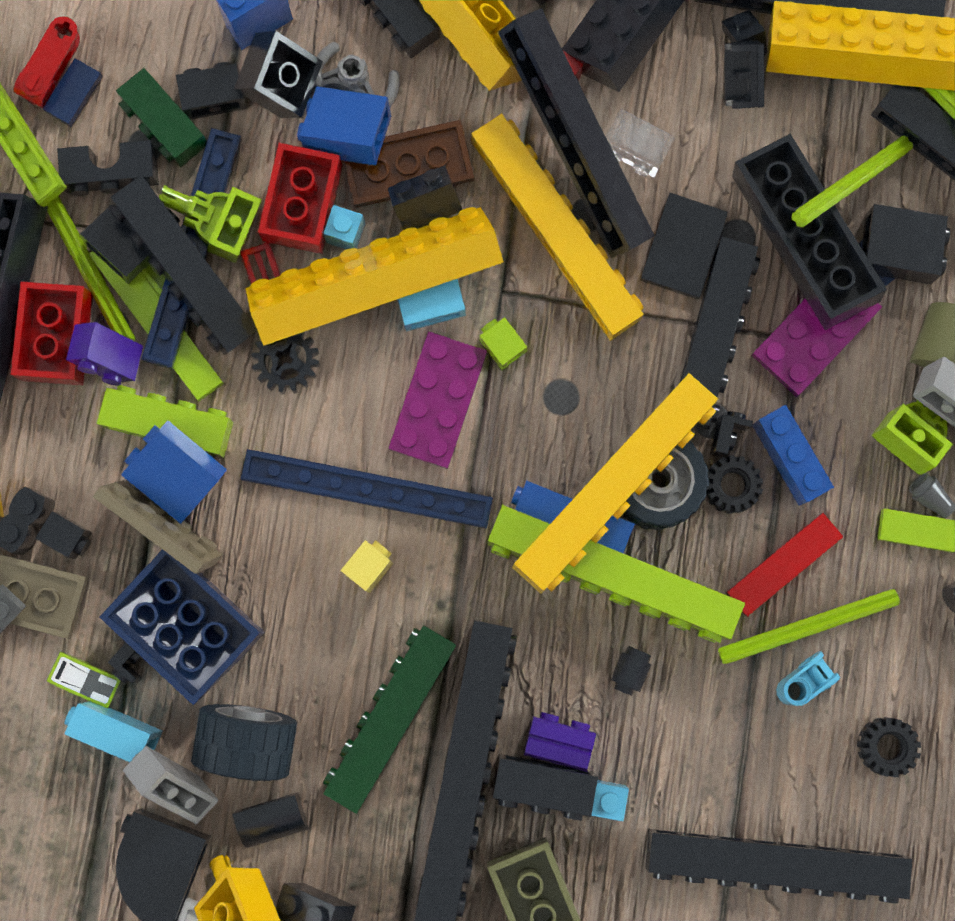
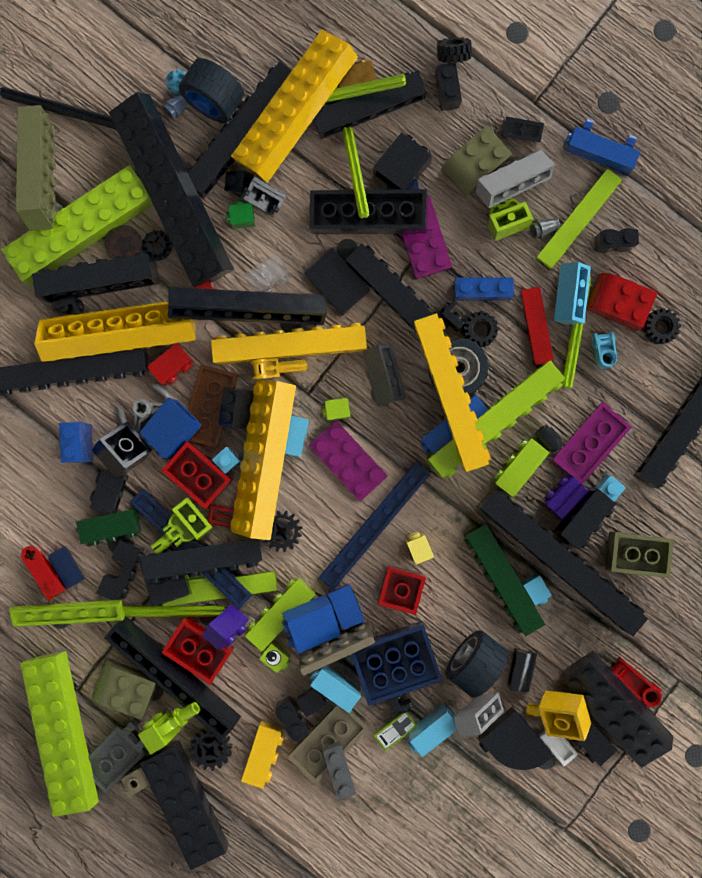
camera: 55 degrees left, 5 degrees up
none -> red brick [147,343,194,386]
none -> green brick [226,201,255,229]
none -> yellow connector [250,358,307,380]
none -> lime brick [259,641,291,673]
none -> medium azure brick [310,665,361,713]
none -> blue brick [327,583,364,630]
none -> dark grey panel [363,344,406,406]
none -> red brick [378,565,426,615]
none -> lime brick [493,438,550,498]
none -> medium azure brick [521,573,552,606]
none -> magenta plate [551,402,632,484]
none -> medium azure brick [554,262,591,325]
none -> red brick [586,273,658,331]

